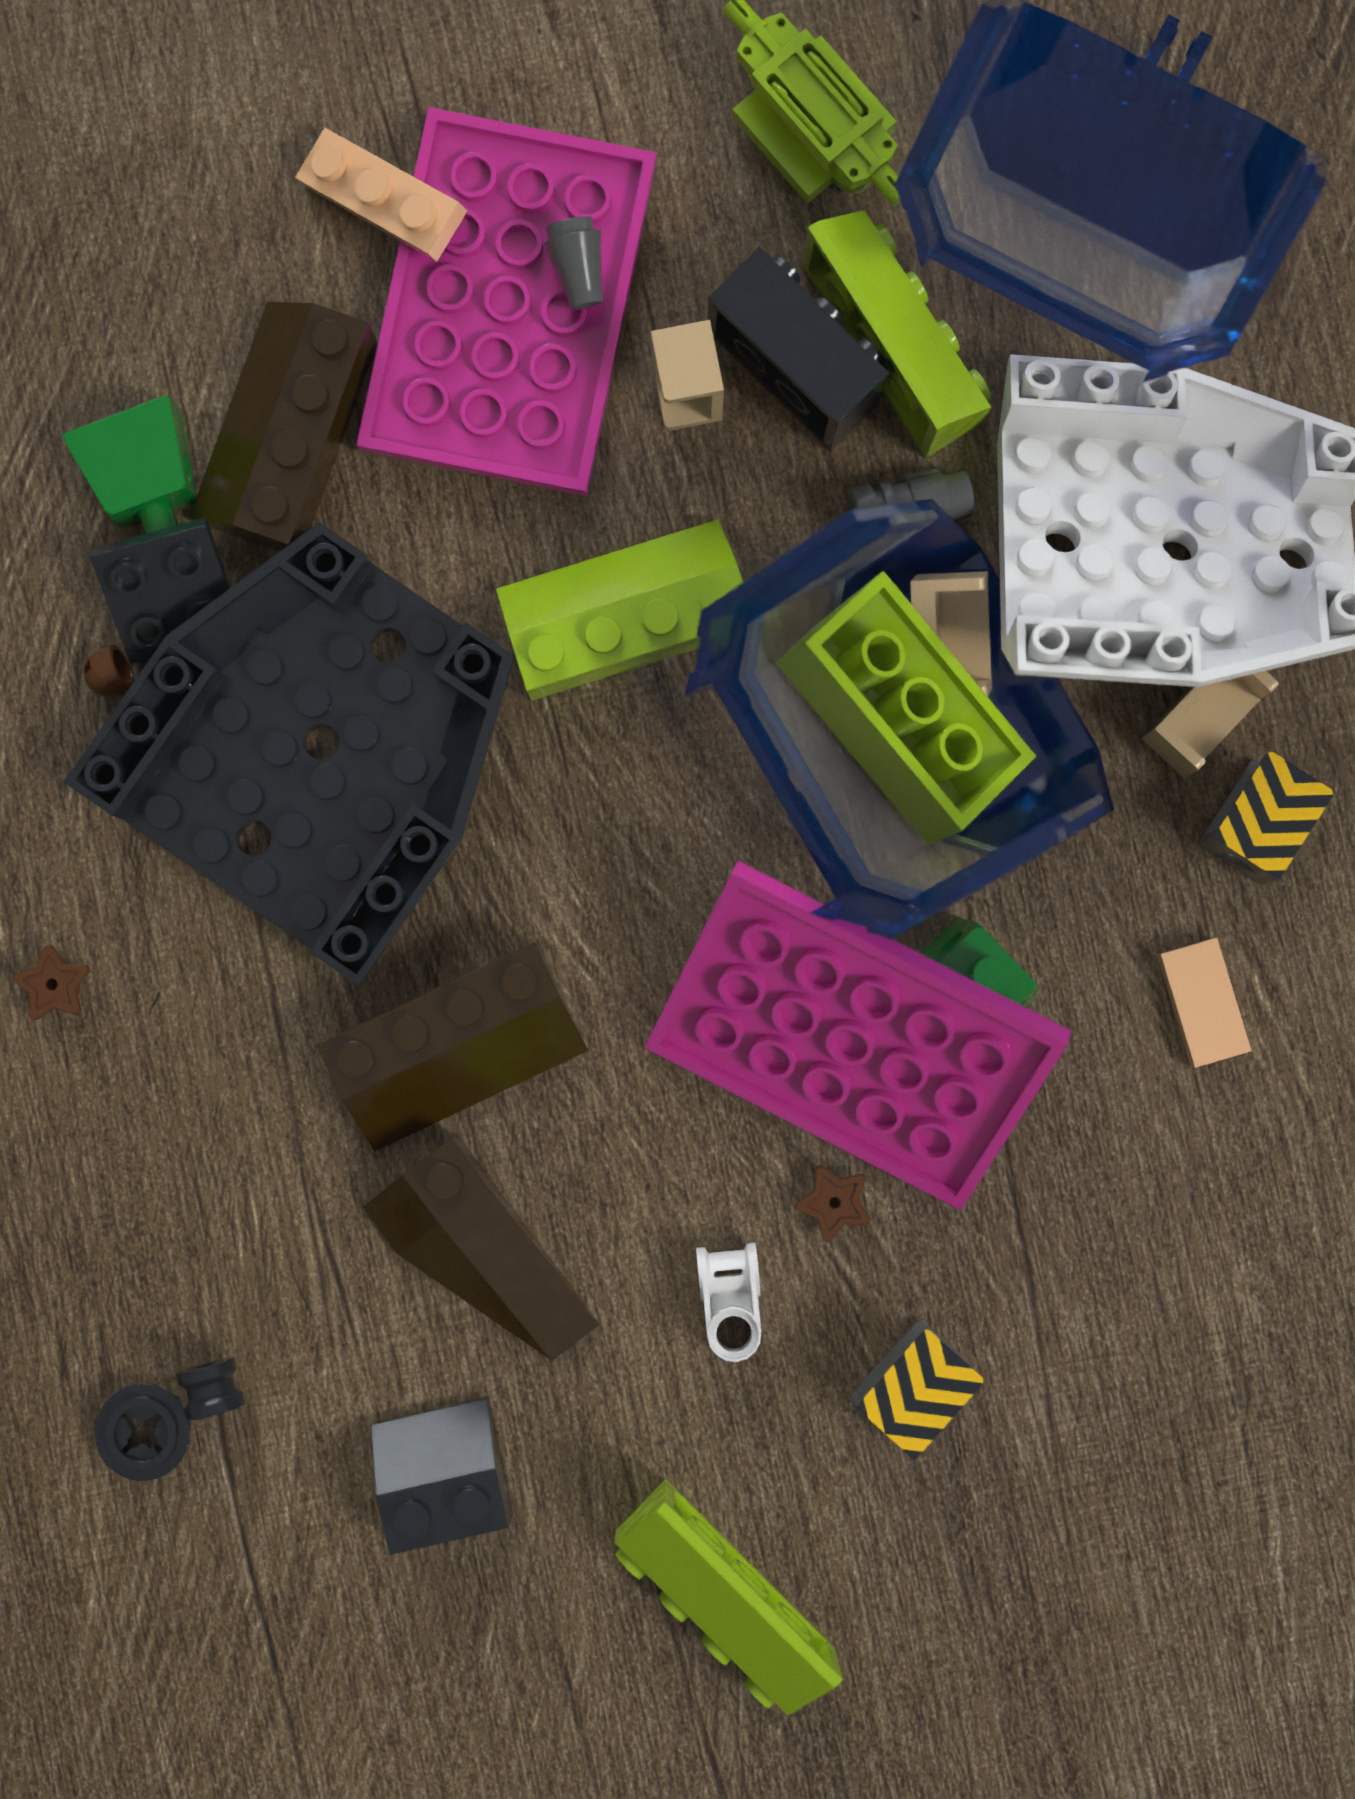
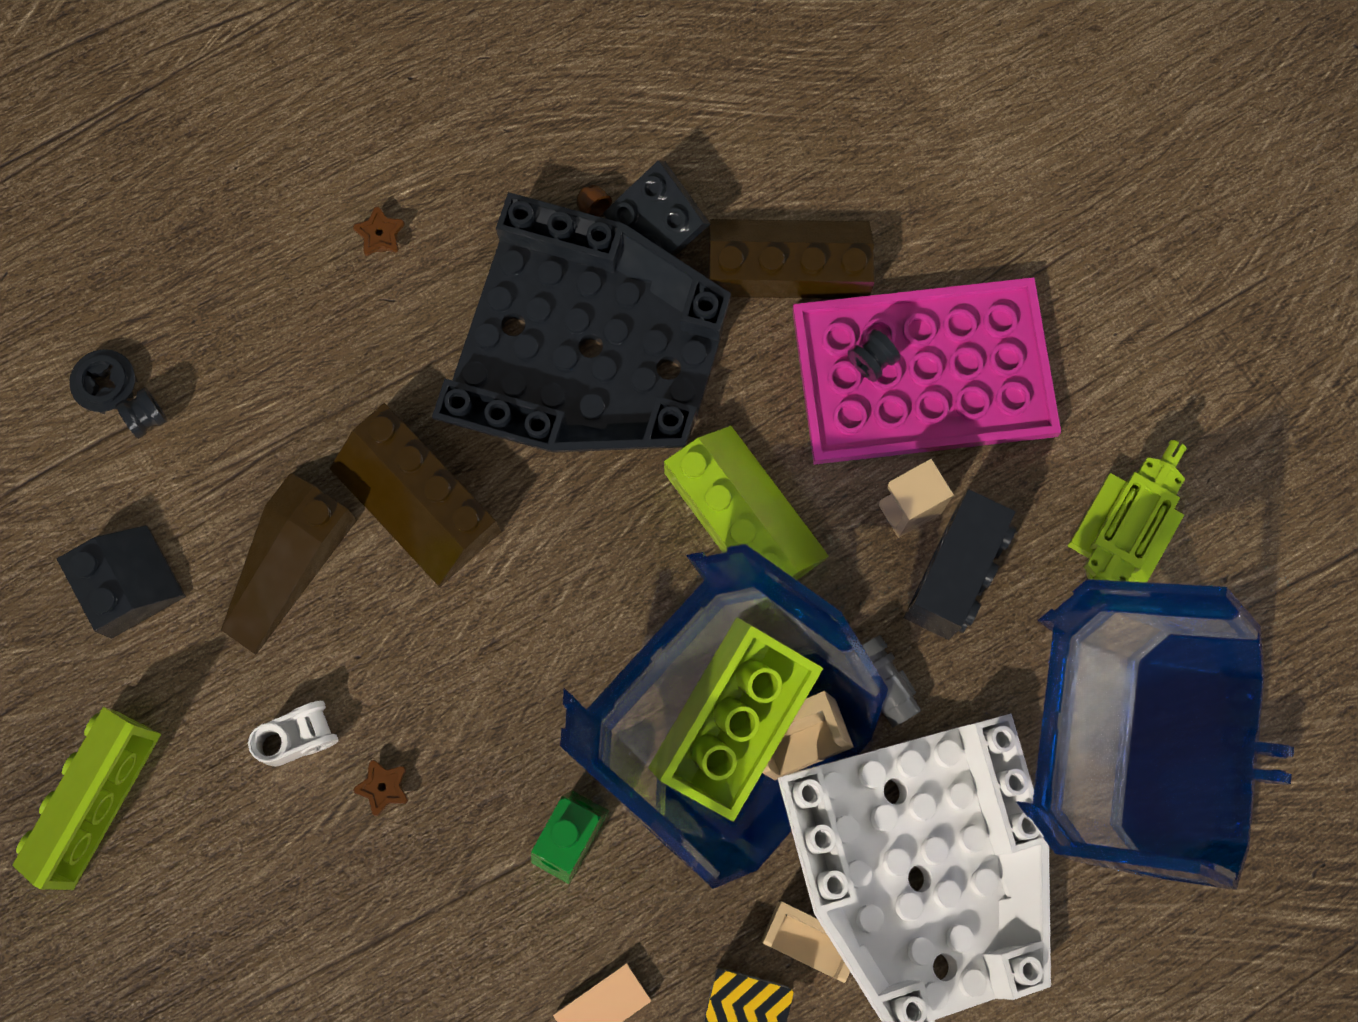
camera: 70 degrees right, 10 degrees down
green torso [62,394,197,534] -> none
light nougat plate [295,128,467,262] -> none
dark grey cone [543,216,604,310] -> none
dark pink plate [644,861,1071,1210] -> none
lime slope [802,210,991,458] -> none
piece [850,1320,983,1461] -> none
none -> black wheel [847,329,900,382]

